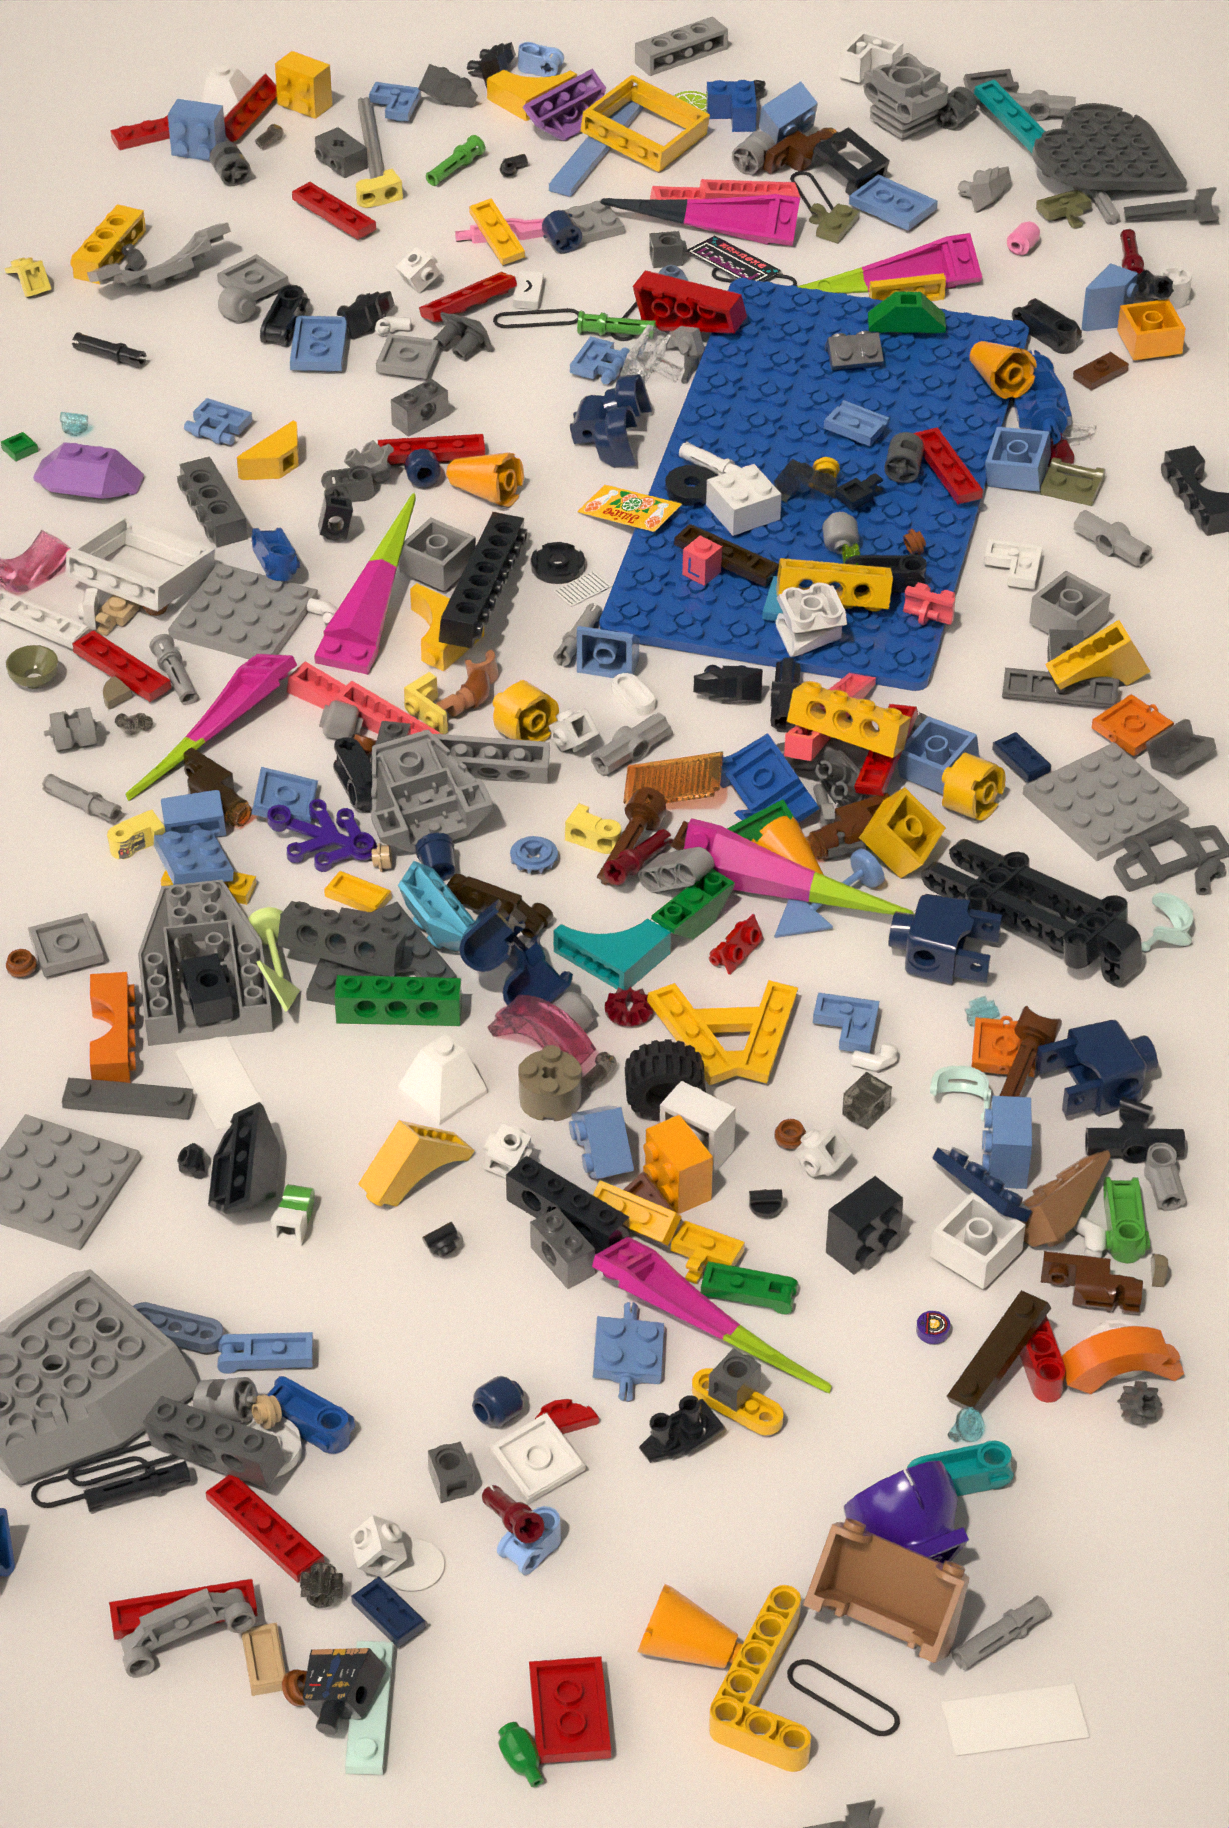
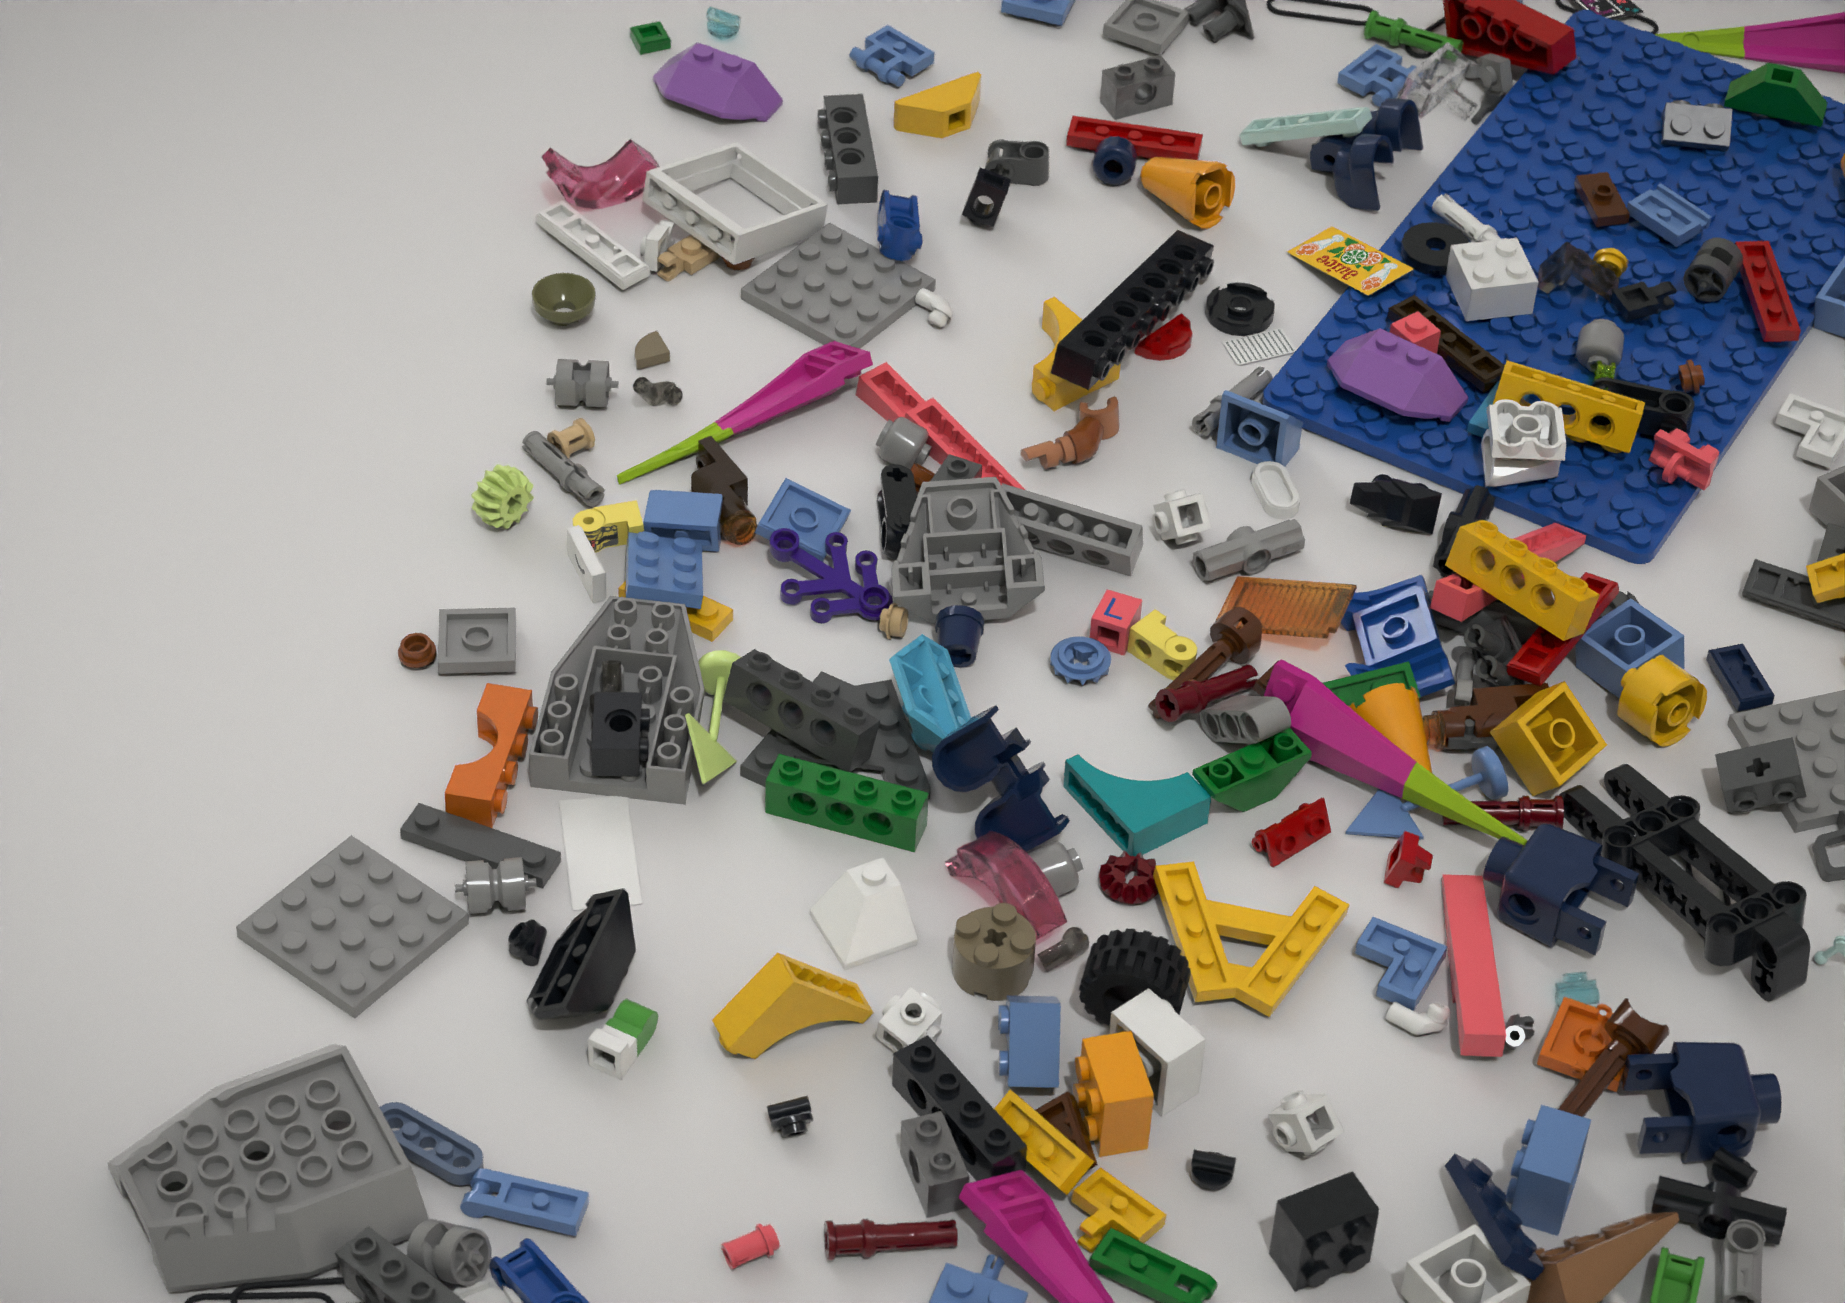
camera: 15 degrees right, 0 degrees up
red plate [72,630,171,702] -> none
light grey pin [149,634,197,705] -> none
tan plate [252,1394,282,1429] -> none
dark pink plate [314,493,416,675] -> none
yellow tile [324,871,392,912] -> none
light grey hips [344,440,394,482] -> none
light grey brick [399,517,476,591] -> none
light yellow bracket [404,672,448,734] -> none
dark brown plate [447,874,553,939] -> none
yellow brick [493,680,559,742] -> none
dark orange plate [774,1119,806,1149] -> none
clear smoke brick [842,1072,892,1130] -> none
yellow plate [869,273,946,301] -> none
light aqua helmet [930,1065,992,1122] -> none
none -> light grey wheel [455,857,537,914]
none -> yellowish green gear [471,464,534,529]
none -> tan bush [547,418,595,459]
none -> white tile [567,525,606,603]
none -> coral pin [721,1224,780,1270]
none -> dark red pin [824,1219,958,1260]
none -> coral brick [1090,589,1142,655]
none -> red tile [1135,313,1193,361]
none -> light aqua plate [1240,107,1372,147]
none -> medium lavender wedge [1327,328,1468,422]
none -> red tile [1384,831,1433,888]
none -> dark red pin [1442,795,1564,830]
none -> coral slope [1442,874,1506,1057]
none -> dark grey arm [1504,1014,1535,1050]
none -> reddish brown plate [1574,172,1630,227]
none -> dark grey brick [1715,737,1807,813]

